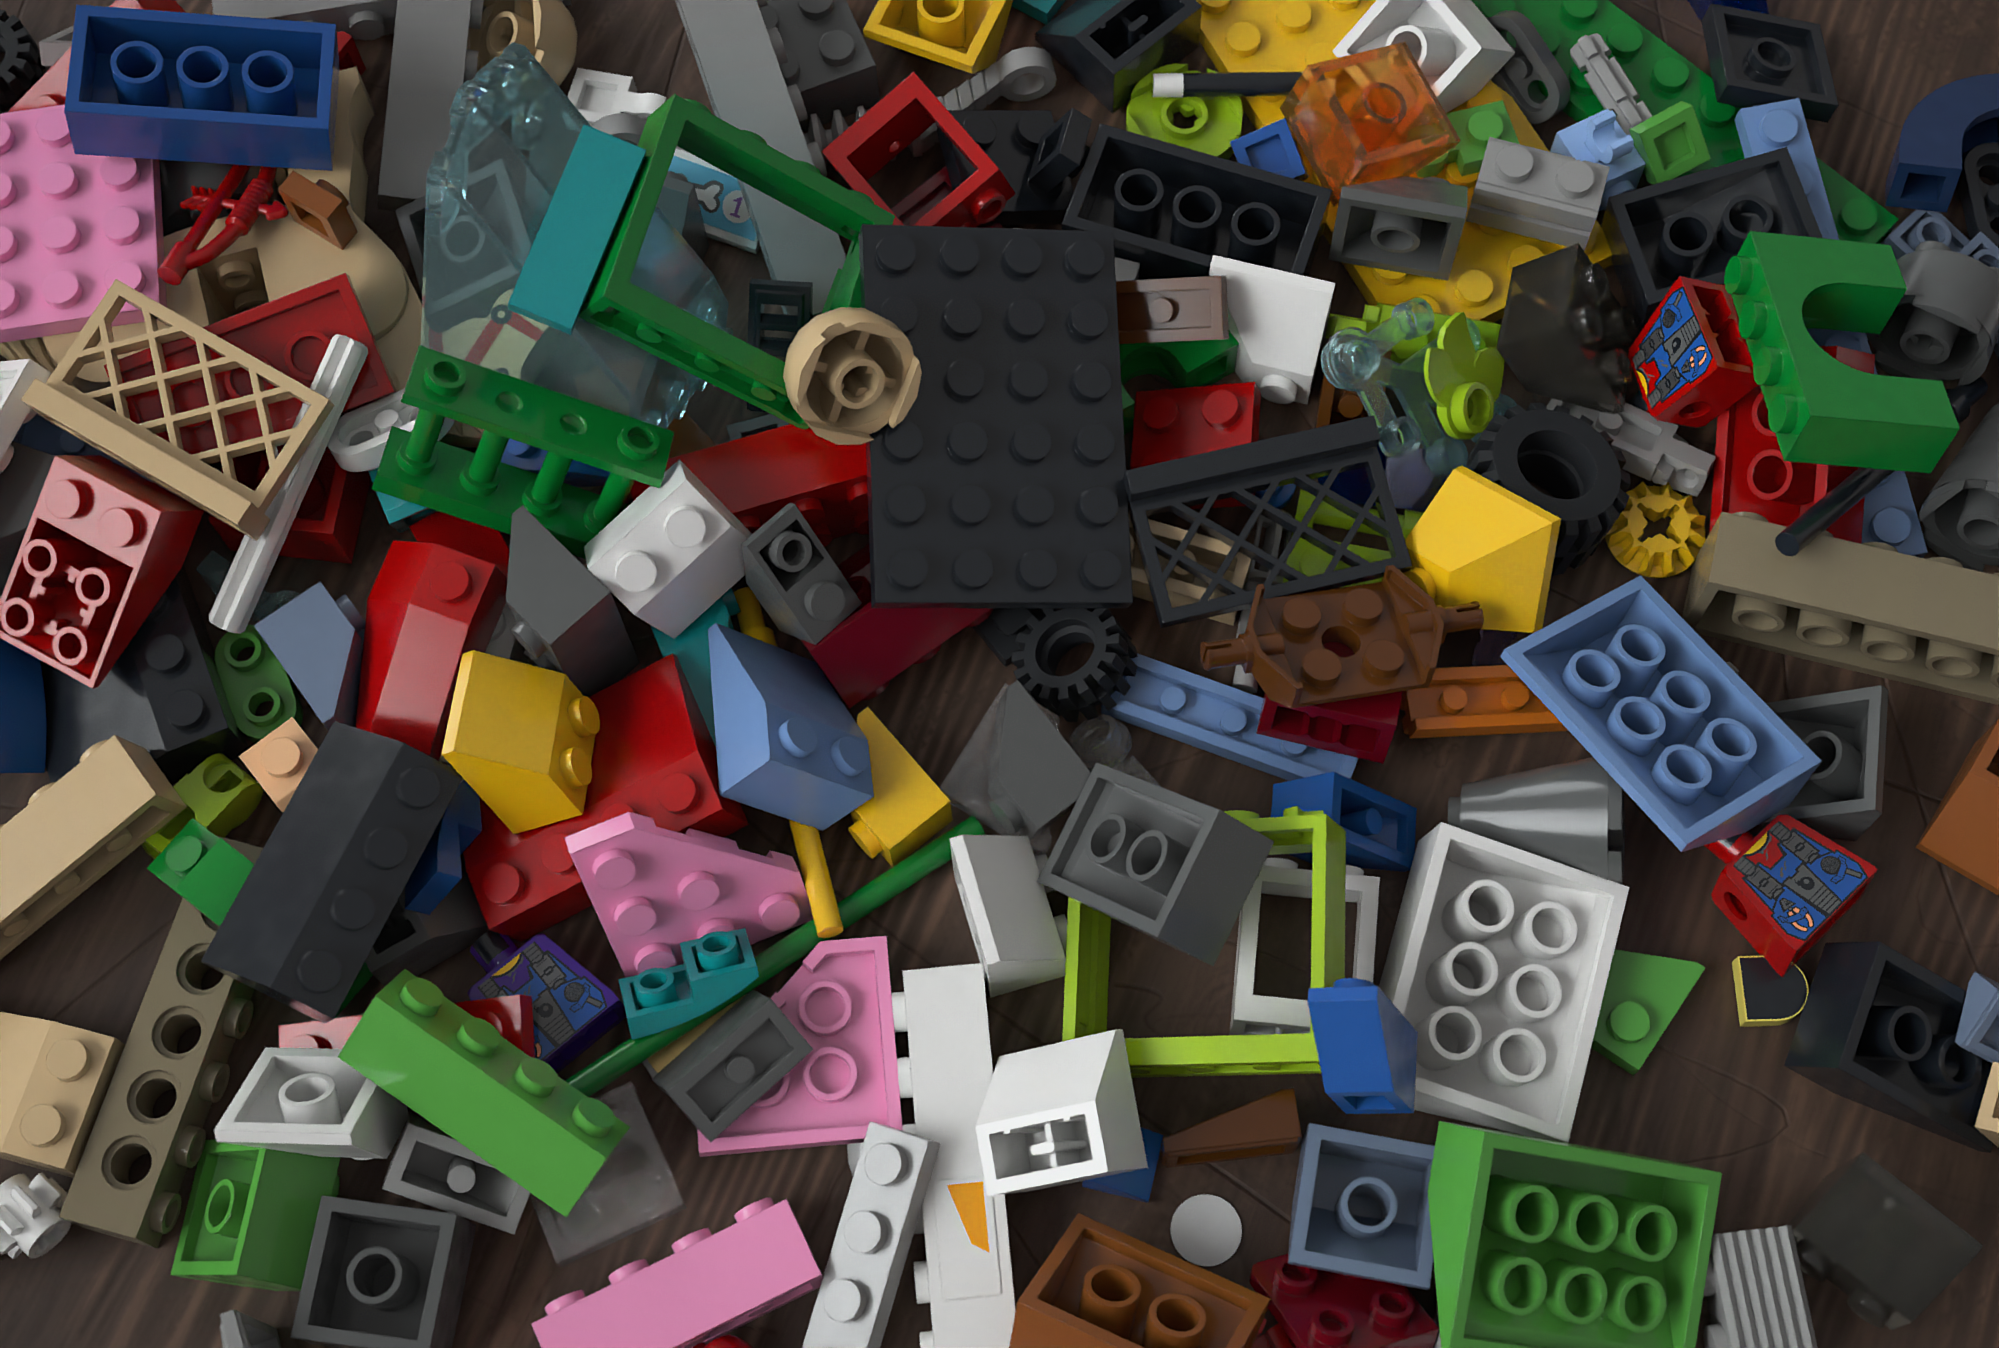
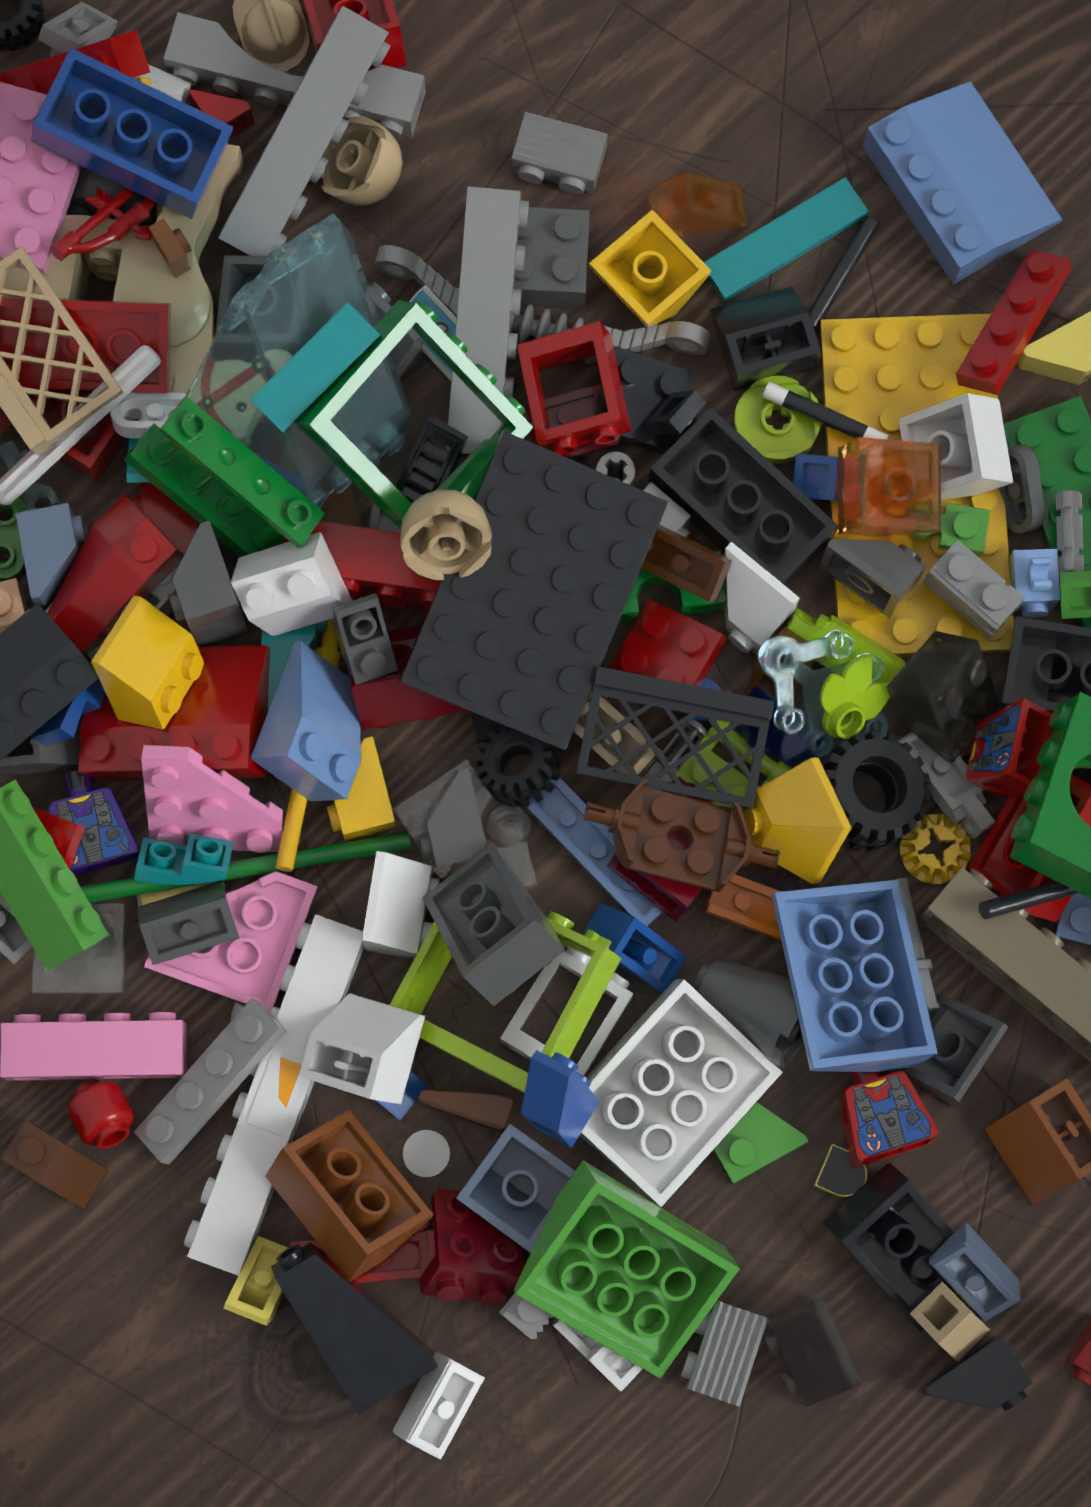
camera: 20 degrees right, 10 degrees up
white plate [560,68,667,132] -> none

